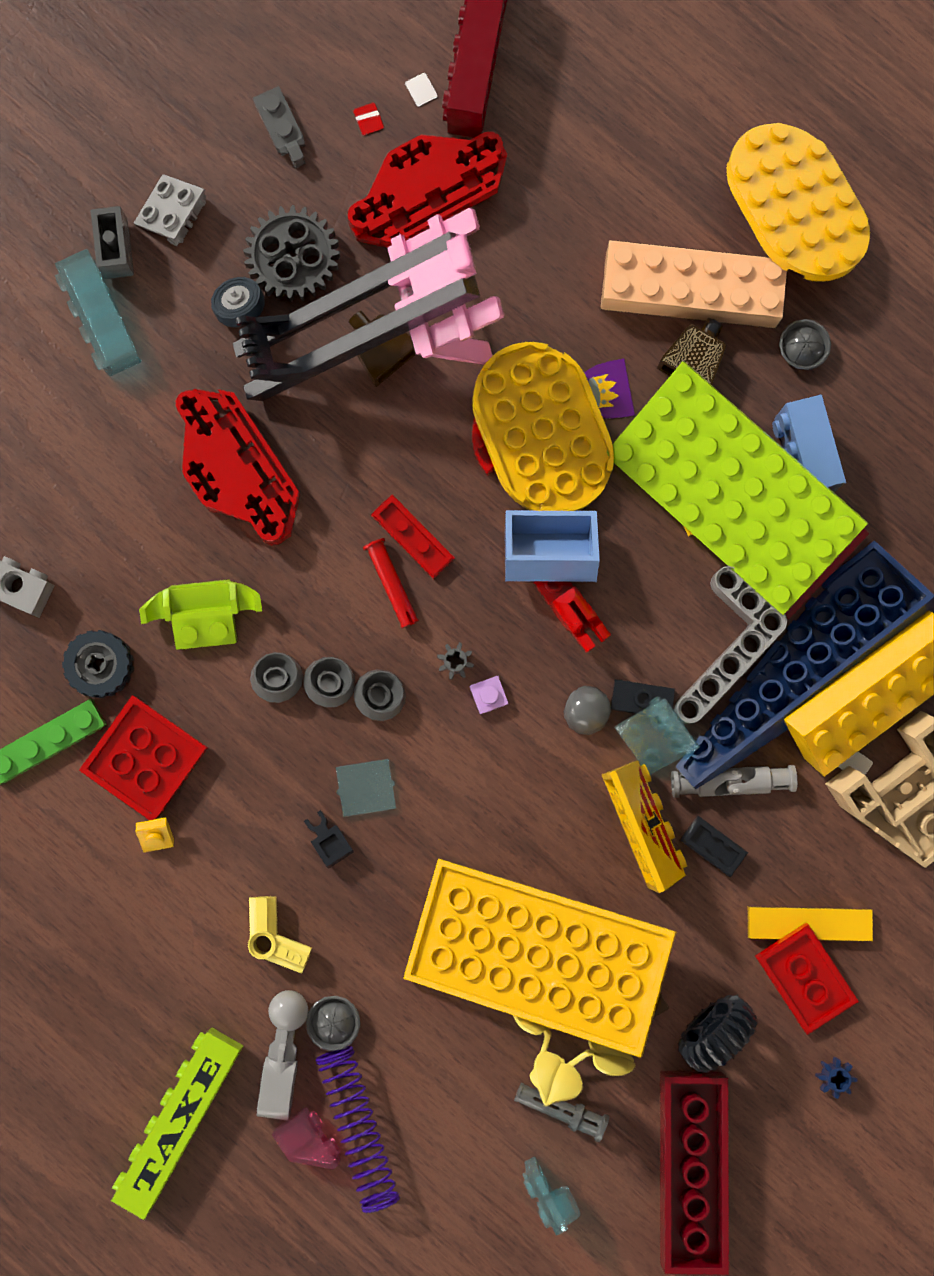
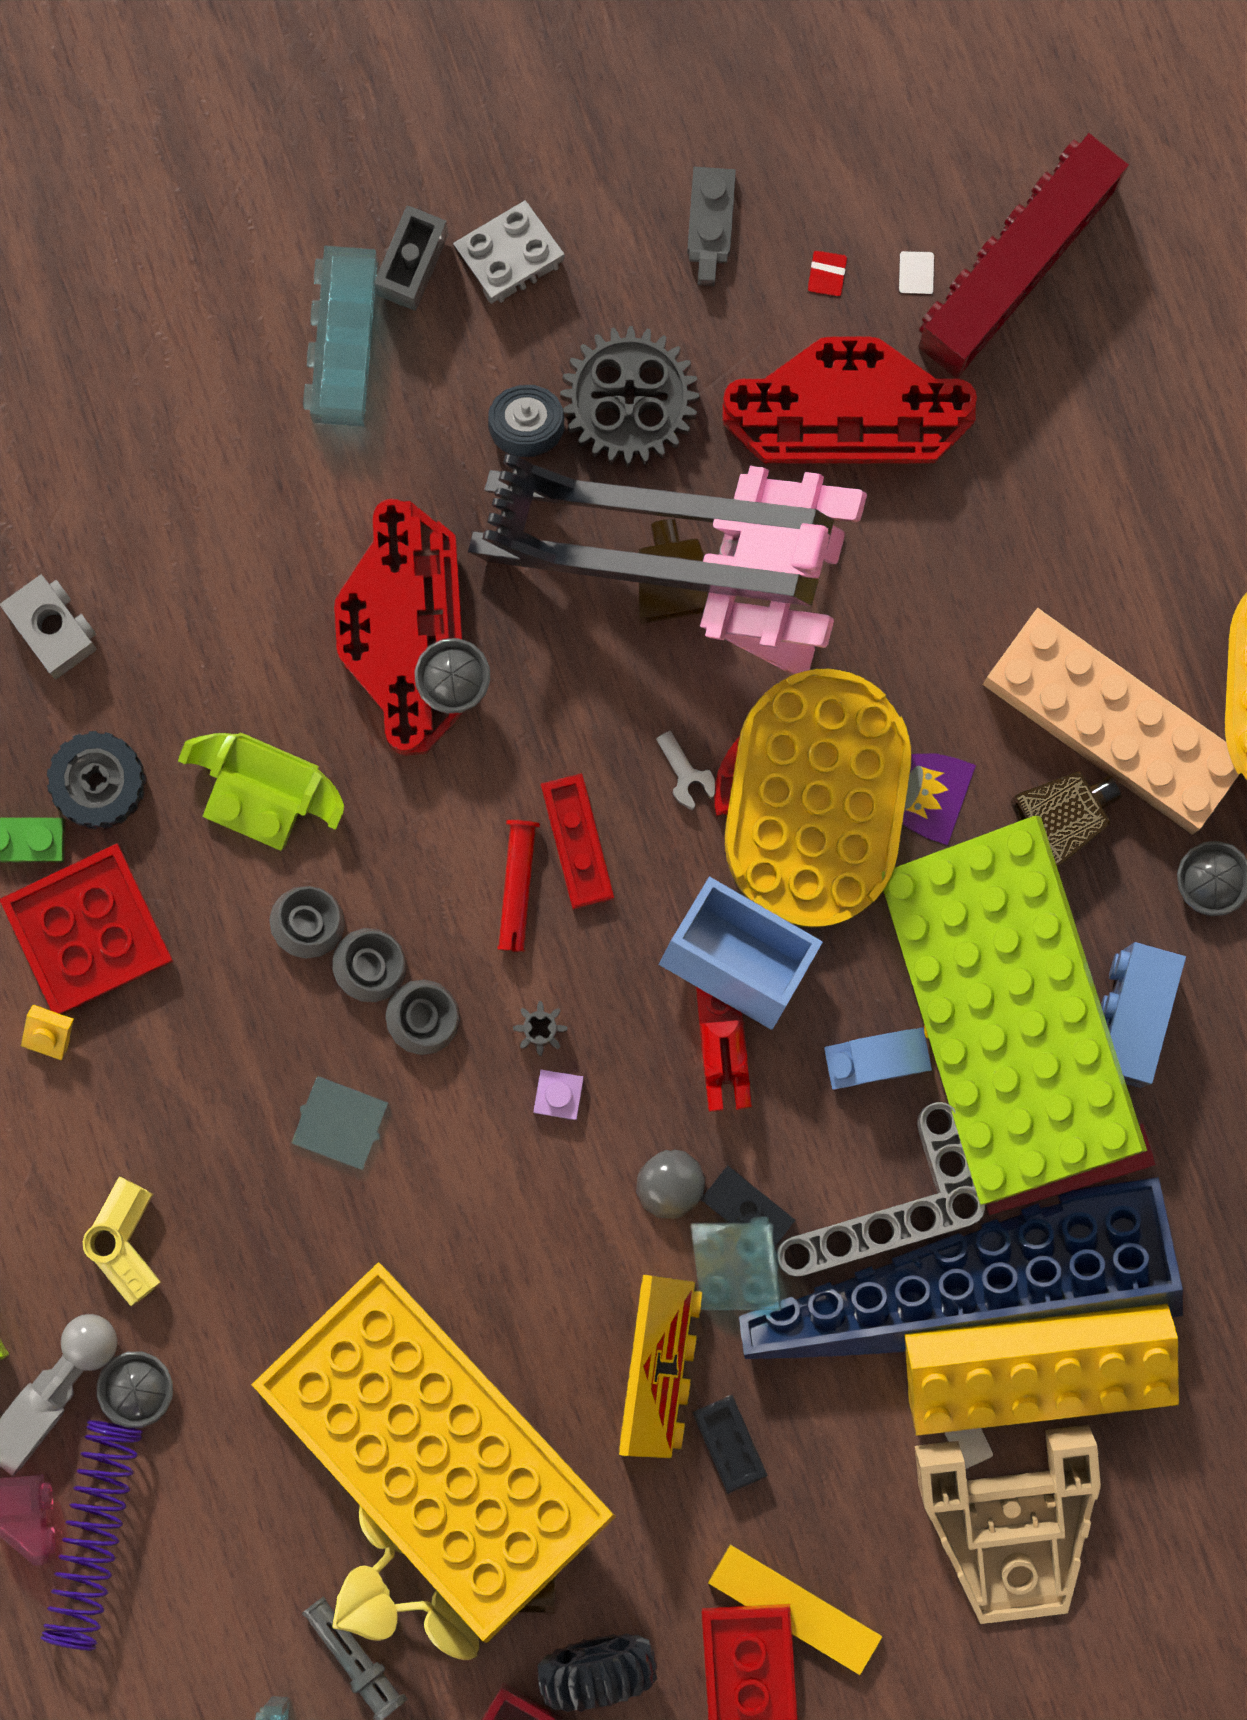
camera: 30 degrees right, 0 degrees up
black plate [304,810,354,869] -> none
light grey piece [671,765,798,798] -> none
none -> dark grey hat [414,638,490,713]
none -> light grey bar [656,731,715,810]
none -> medium blue brick [824,1028,932,1090]

